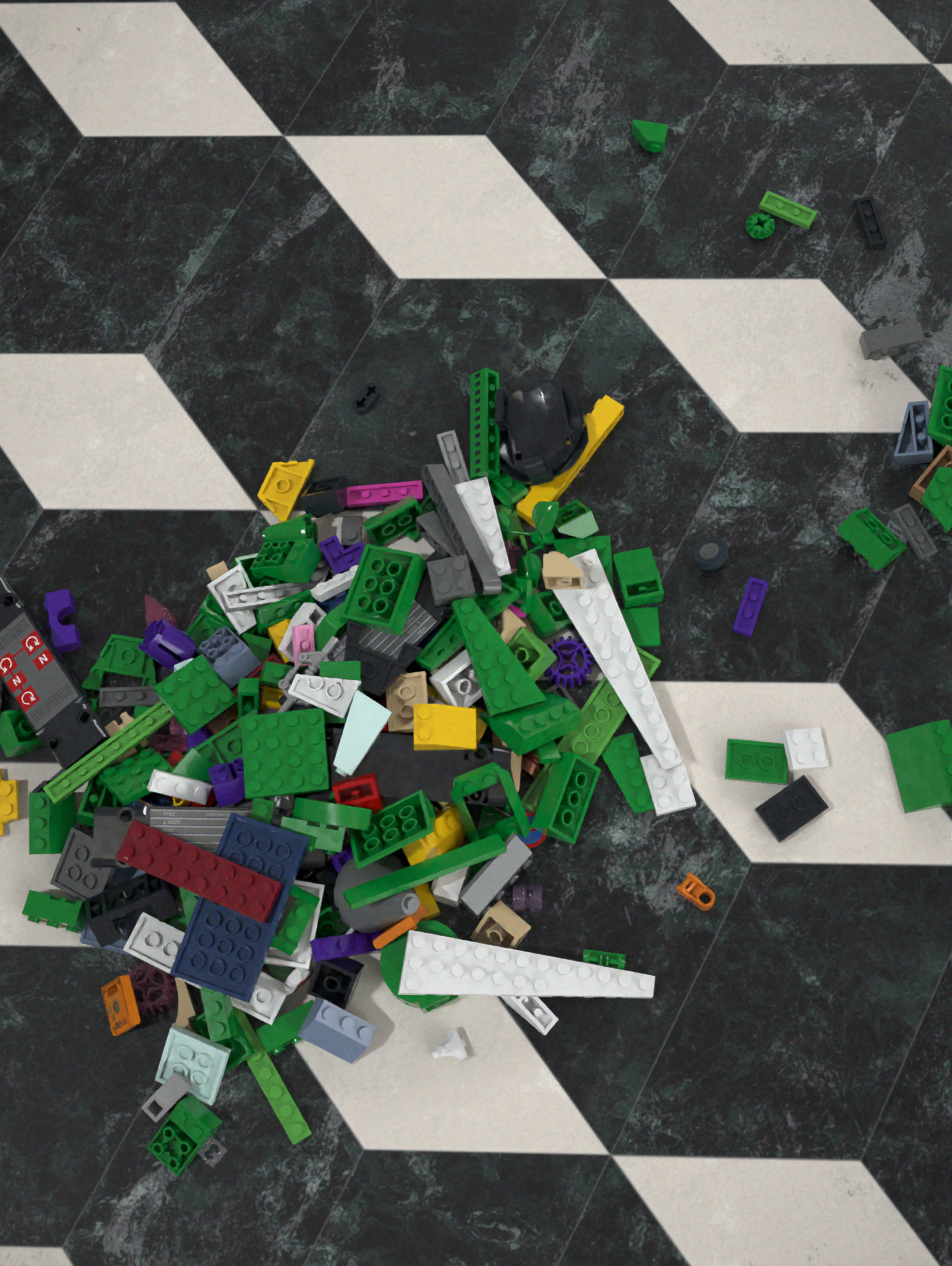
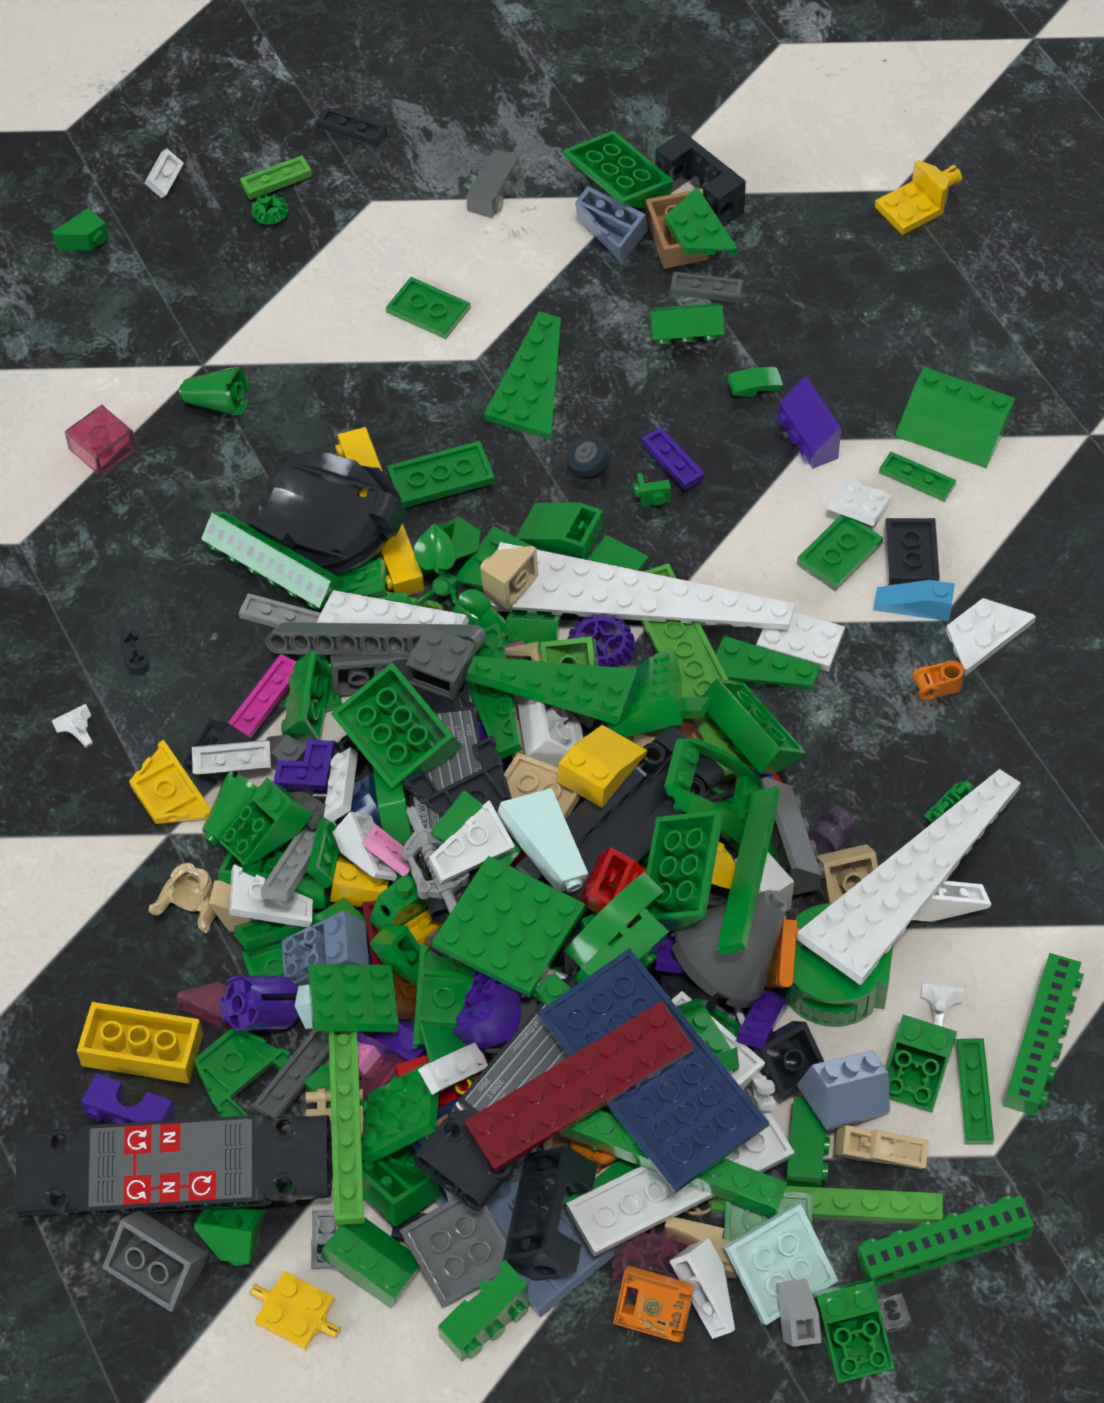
camera: 60 degrees left, 15 degrees down
none -> white piece [51,704,92,748]
none -> clear pink brick [64,404,137,476]
none -> yellow brick [77,1002,203,1084]
none -> white plate [145,149,184,198]
none -> tan hair [149,863,217,933]
none -> green cone [179,367,249,415]
none -> white plate [192,740,271,774]
none -> green tile [386,277,471,339]
none -> green plate [387,441,495,508]
none -> green wing [484,311,561,440]
none -> green bracket [633,473,671,507]
none -> white slope [669,1238,735,1339]
none -> green slope [727,367,783,397]
none -> dark purple slope [777,377,841,469]
none -> tan slope [834,1125,929,1170]
none -> green brick [856,1195,1034,1287]
none -> dark azure slope [873,580,955,621]
none -> green tile [879,451,957,502]
none -> green slope [886,1014,958,1112]
none -> white wing [946,598,1036,676]
none -> green tile [955,1038,994,1145]
none -> green brick [1003,953,1084,1116]

